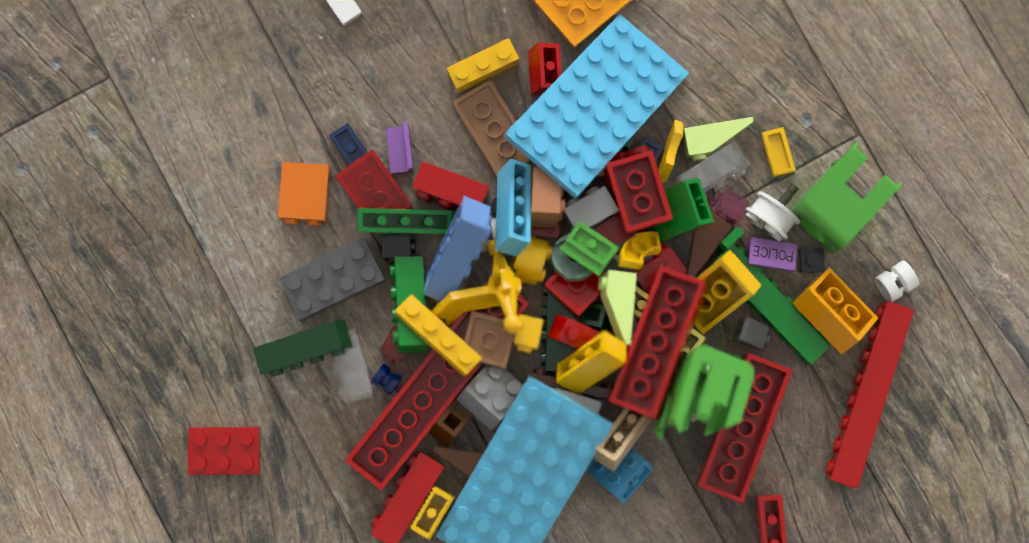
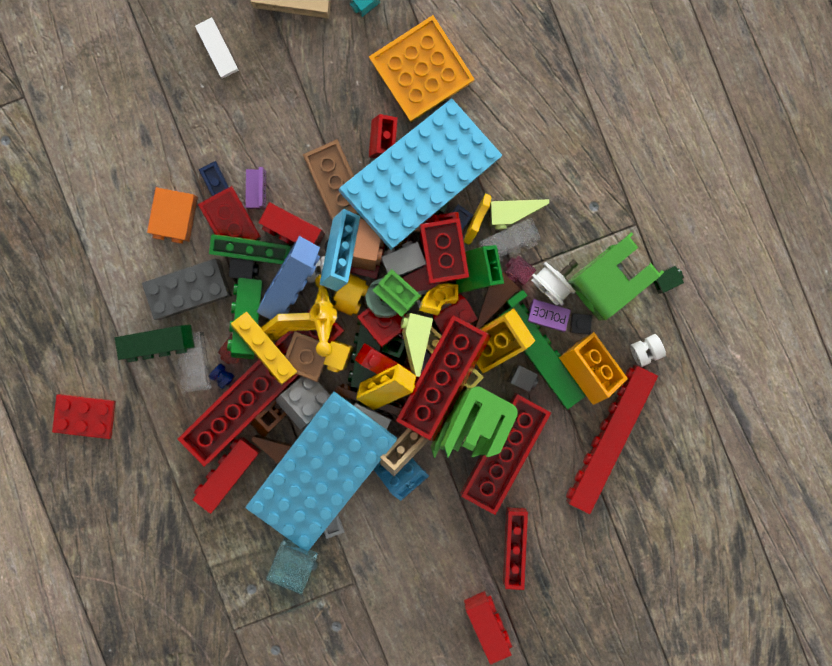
camera: 10 degrees right, 5 degrees up
yellow brick [410,486,455,540] -> none
yellow brick [447,38,519,94] -> none
yellow tile [760,127,796,178] -> none
none -> dark green brick [653,266,684,294]

